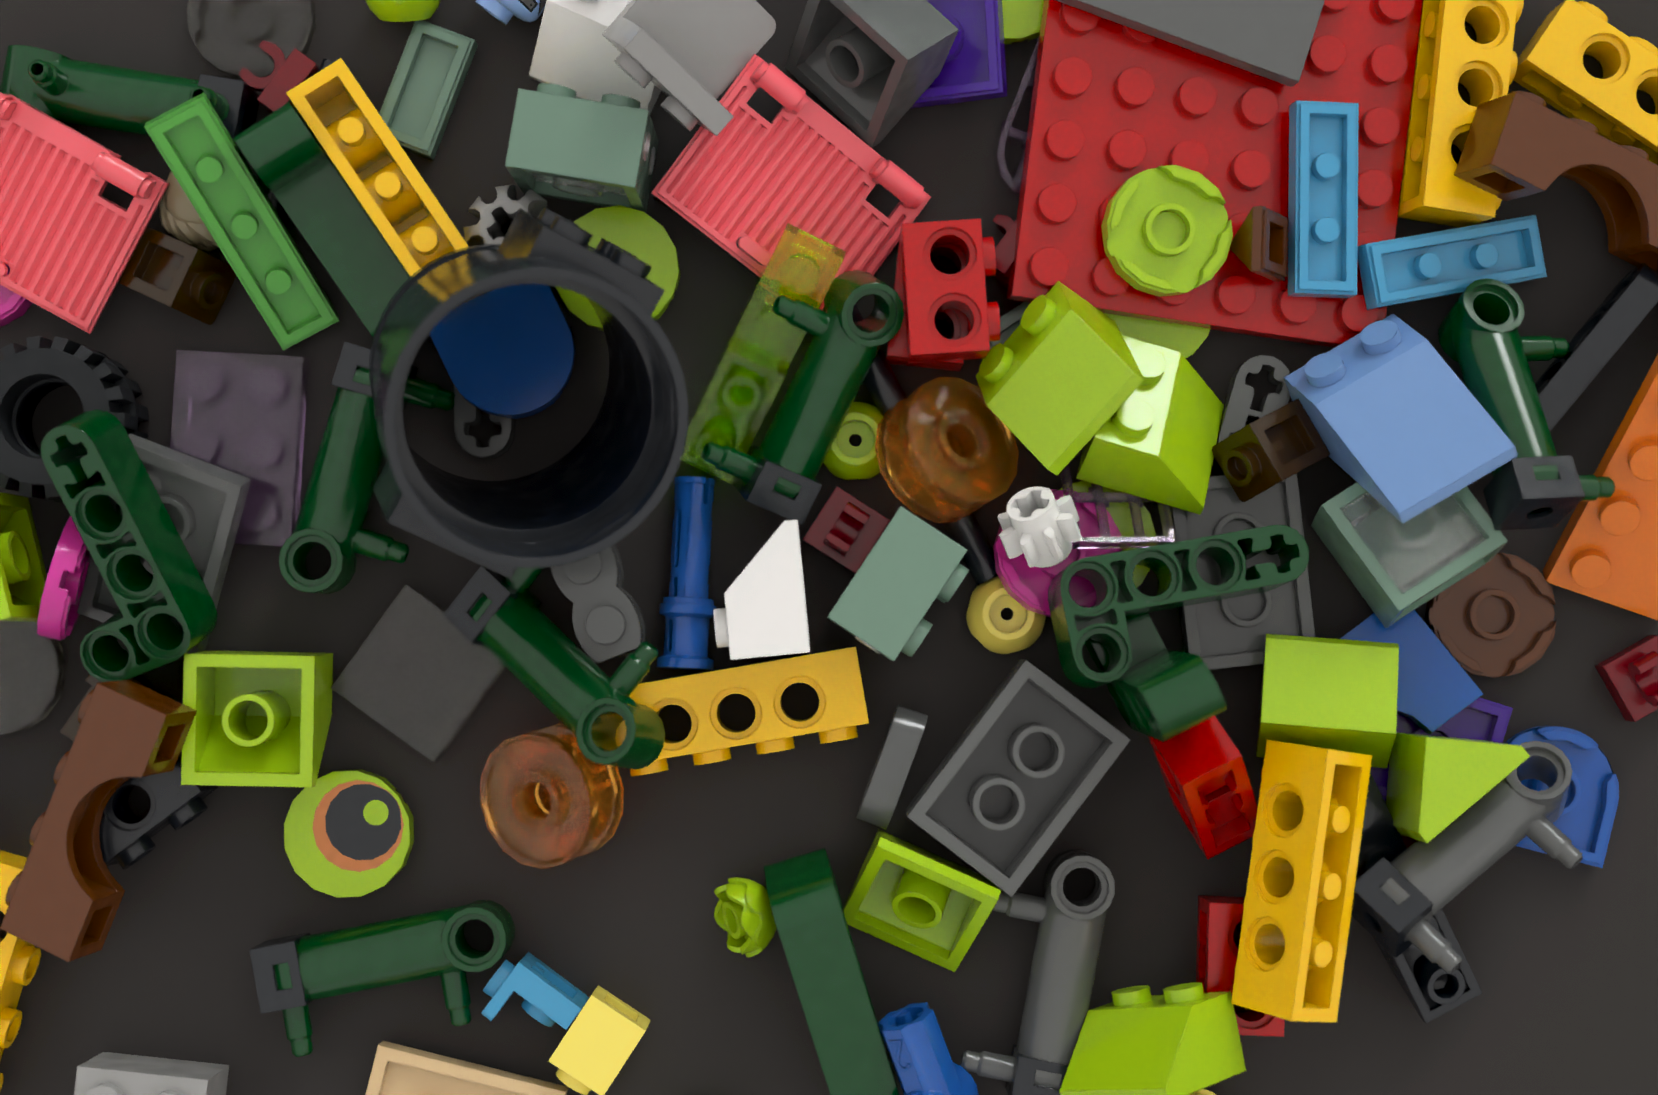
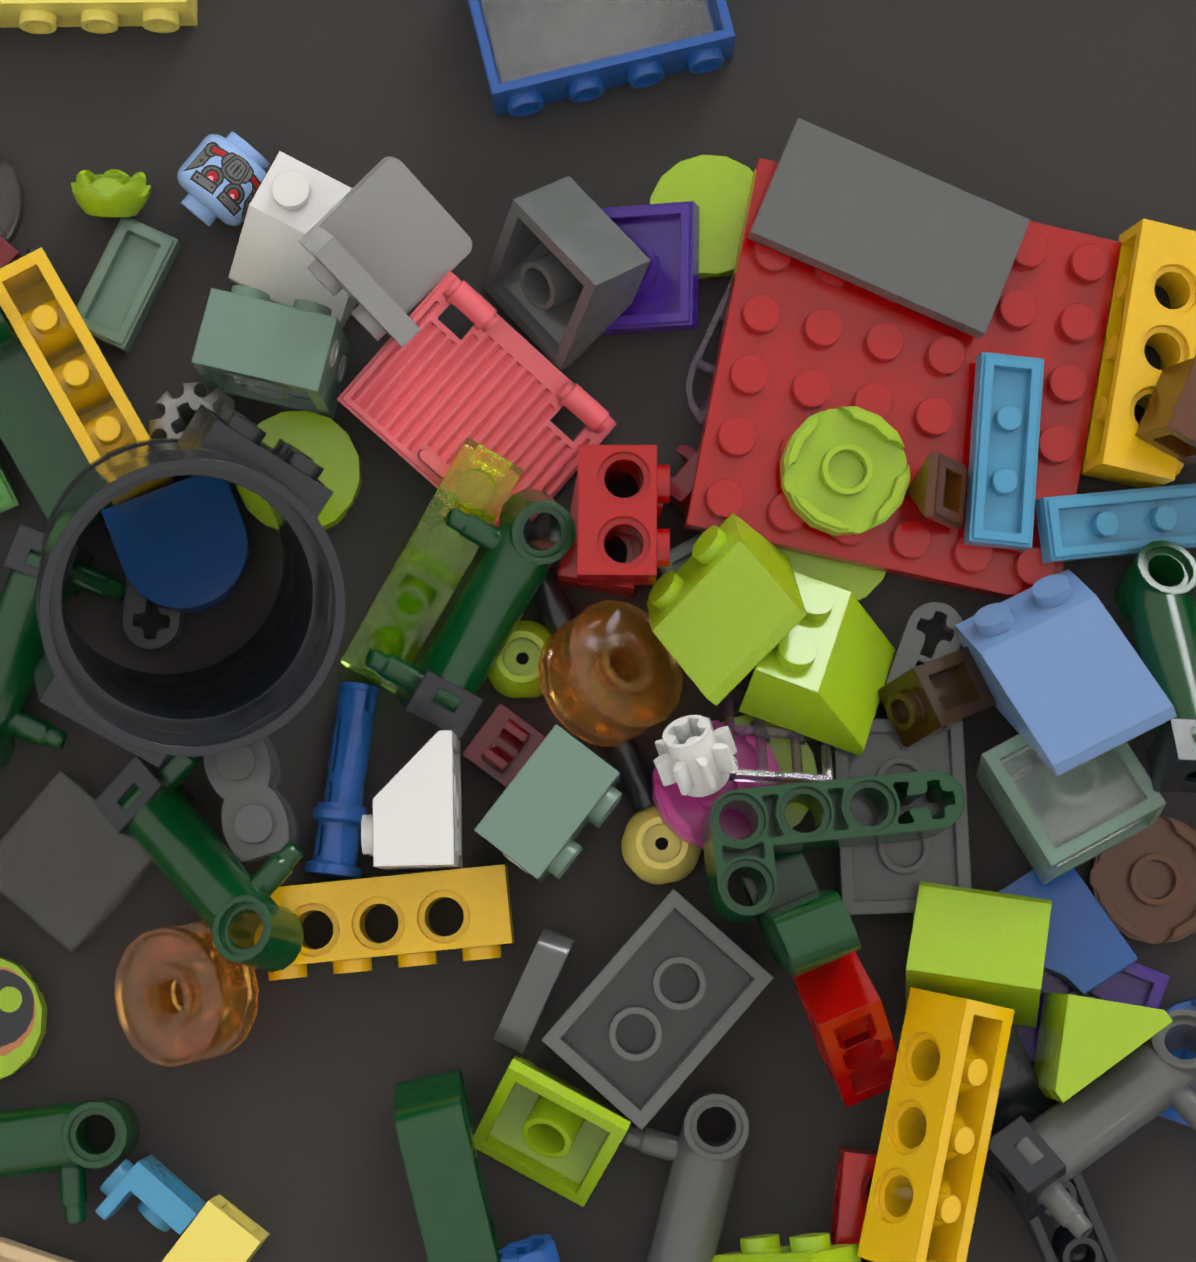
camera: 10 degrees right, 5 degrees down
lime plate [714,877,777,958] -> none

